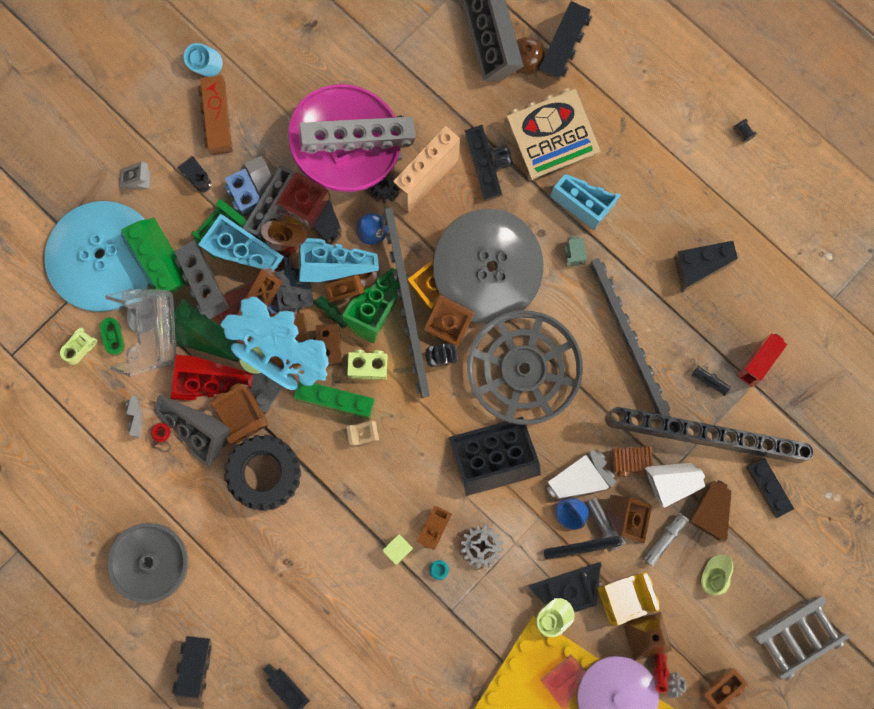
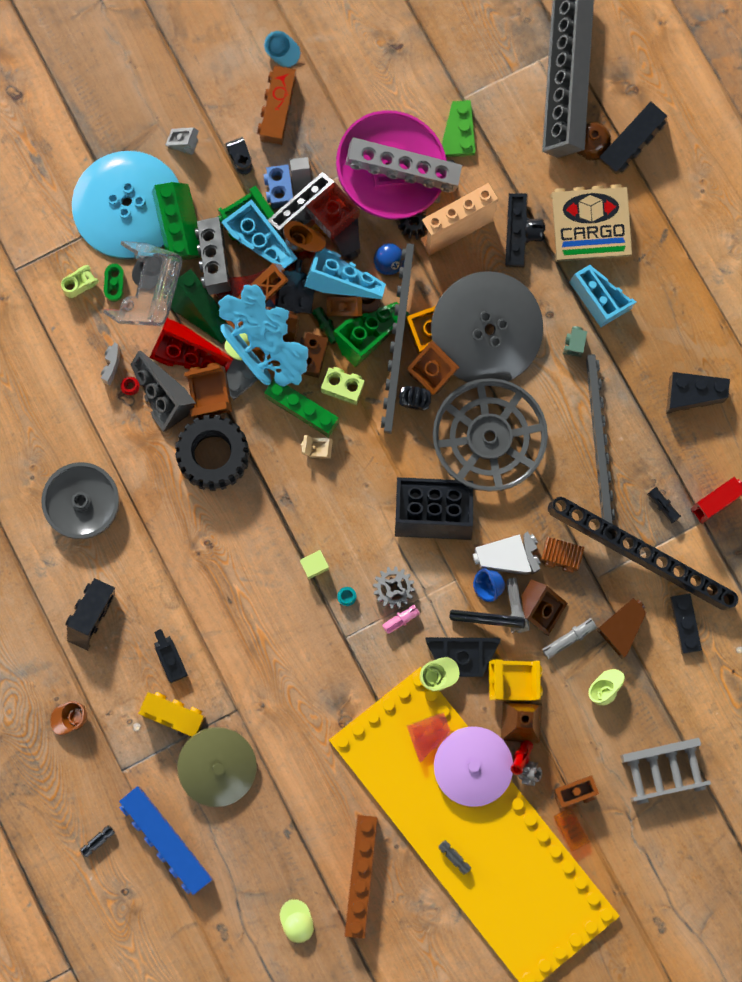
camera: 20 degrees right, 0 degrees up
dark orange brick [417,505,452,551] -> none
white slope [645,463,705,508] -> none
none -> bright pink axle [383,604,420,634]
none -> bright green wing [442,100,476,157]

